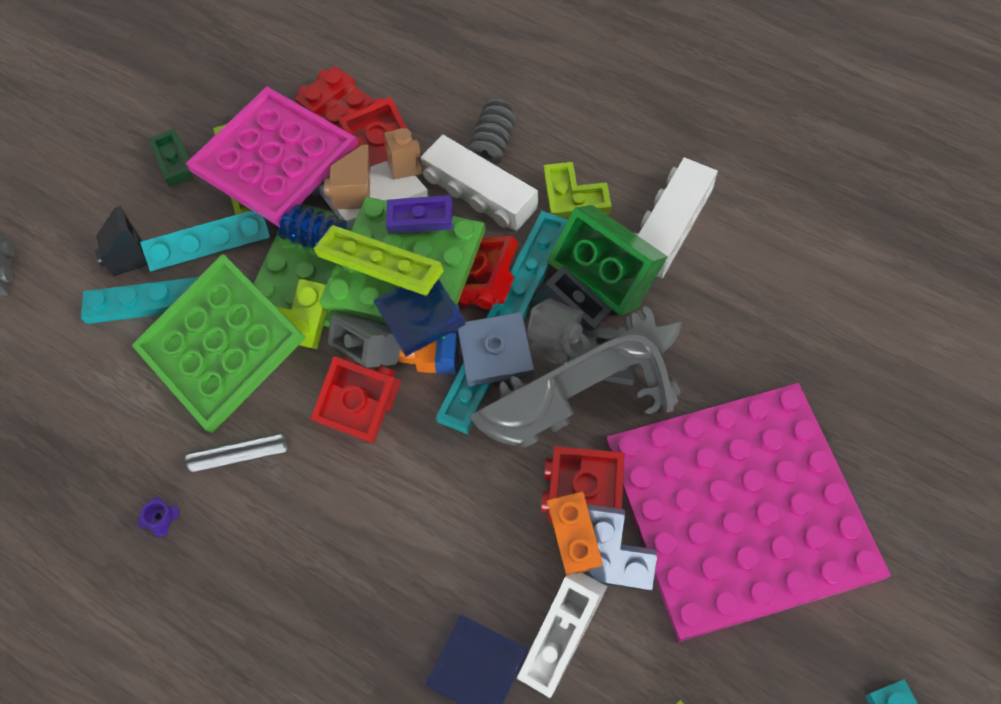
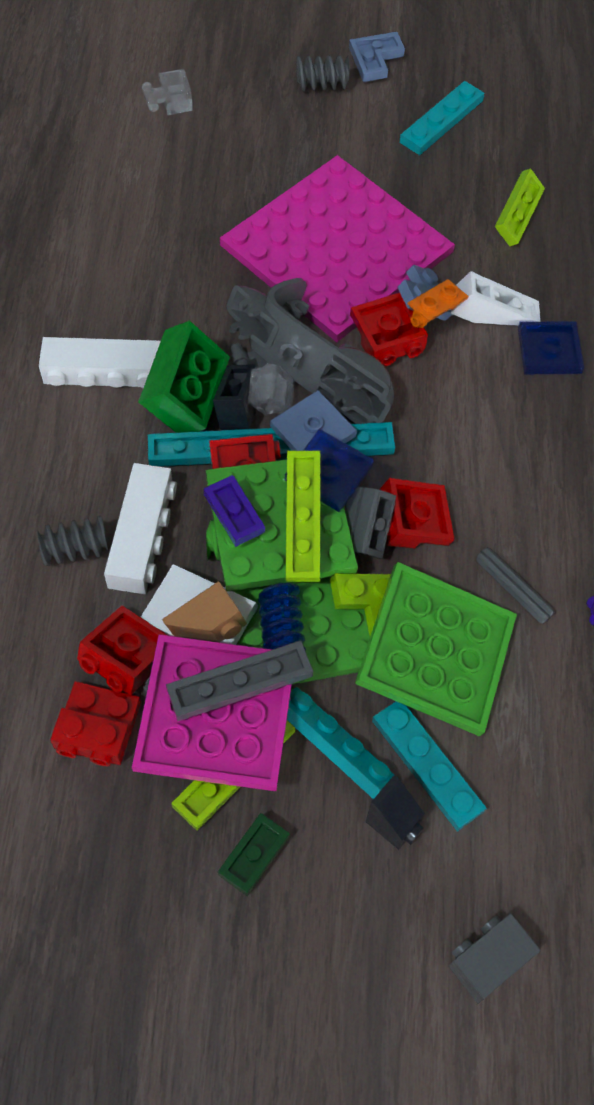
camera: 125 degrees left, 0 degrees up
medium nougat brick [384,128,423,179] -> none
lime plate [543,162,612,219] -> none
none -> dark grey plate [166,641,313,721]

